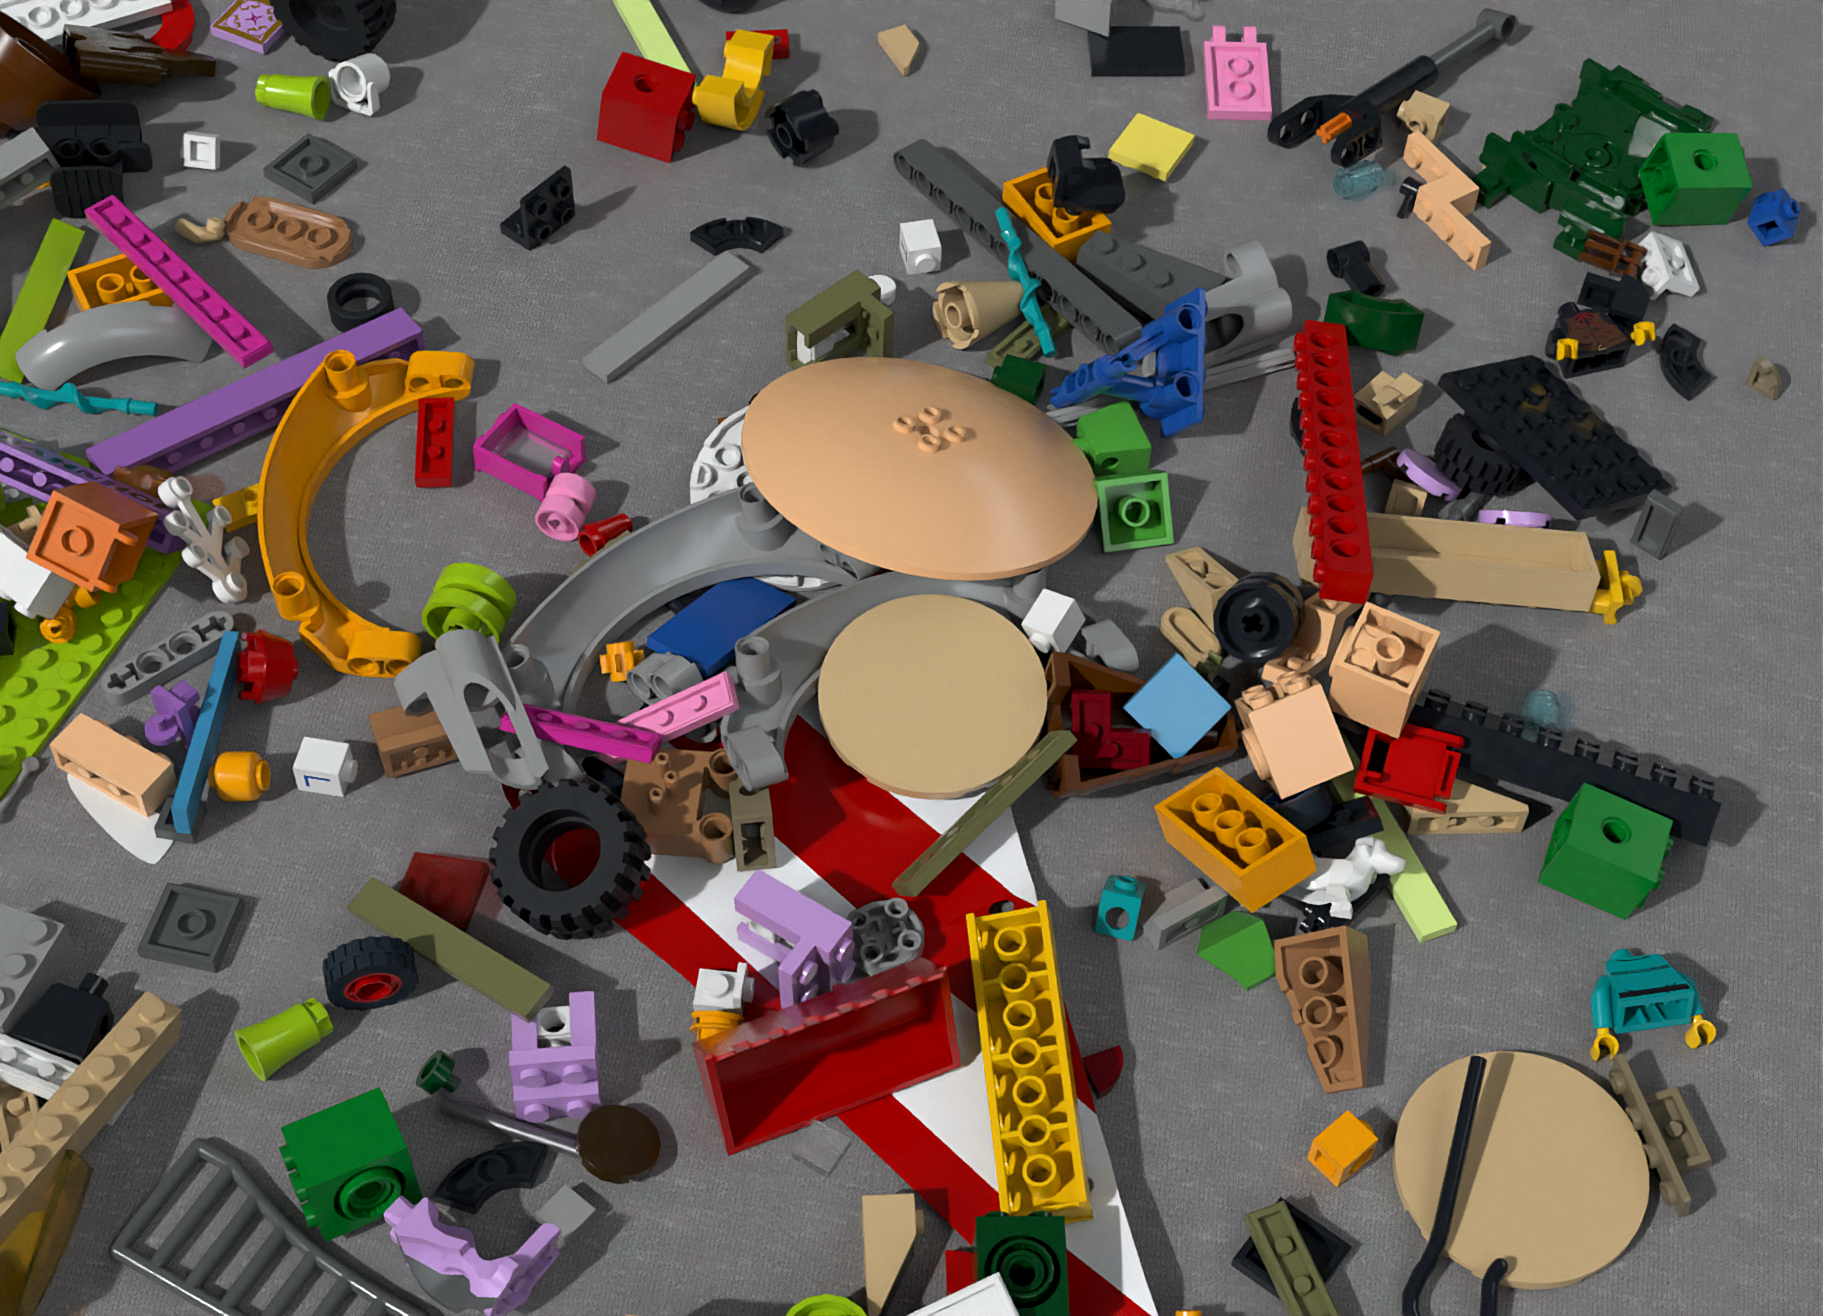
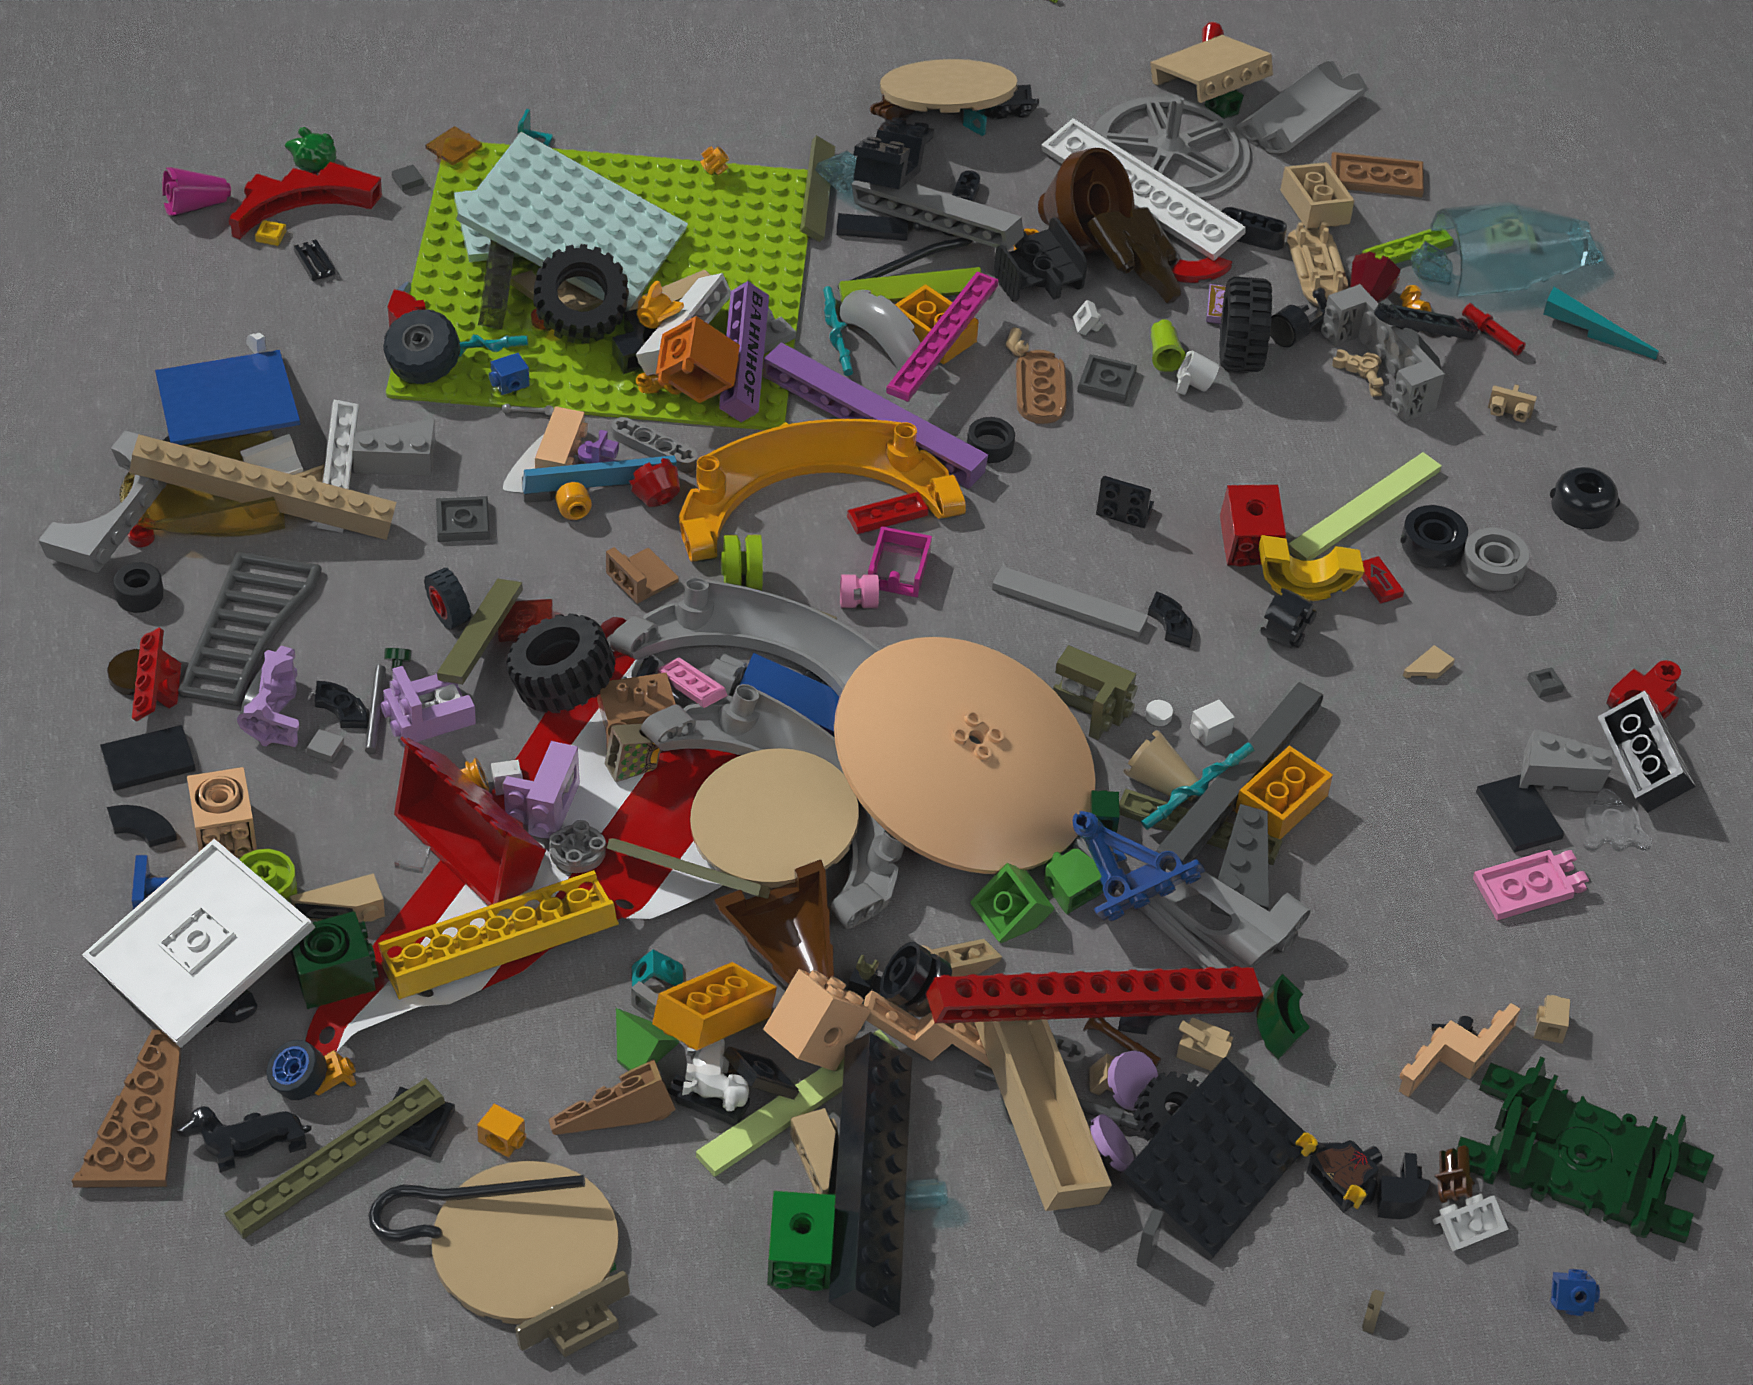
camera: 70 degrees right, 5 degrees down
black torso [11,973,114,1065] -> none
clear orange plant [112,464,175,500] -> none
white plant [158,476,250,604] -> none
lime plant [235,997,334,1082] -> none
green brick [278,1087,423,1242] -> none
white brick [293,737,358,797] -> none
light grey panel [393,629,549,790] -> none
dark pink tile [500,703,662,764] -> none
dark brown tile [575,1105,661,1184] -> none
red cone [578,513,633,557] -> none
light orange gear [599,641,645,682] -> none
white brick [1021,589,1086,653] -> none
black piece [1046,135,1126,216] -> none
dark red plate [1072,689,1151,770] -> none
dark red tile [1082,1045,1123,1099] -> none
light yellow tile [1108,113,1195,182] -> none
dark azure tile [1122,652,1231,759] -> none
black wheel [1259,783,1332,832] -> none
black piece [1267,8,1518,168] -> none
black piece [1326,240,1386,297] -> none
light nougat brick [1327,602,1441,739] -> none
clear light blue brick [1333,160,1384,200] -> none
red container [1353,723,1465,815] -> none
yellow hips [1585,550,1643,624] -> none
teal torso [1590,948,1716,1061] -> none
green brick [1639,133,1753,225] -> none
black tile [1659,323,1711,401] -> none

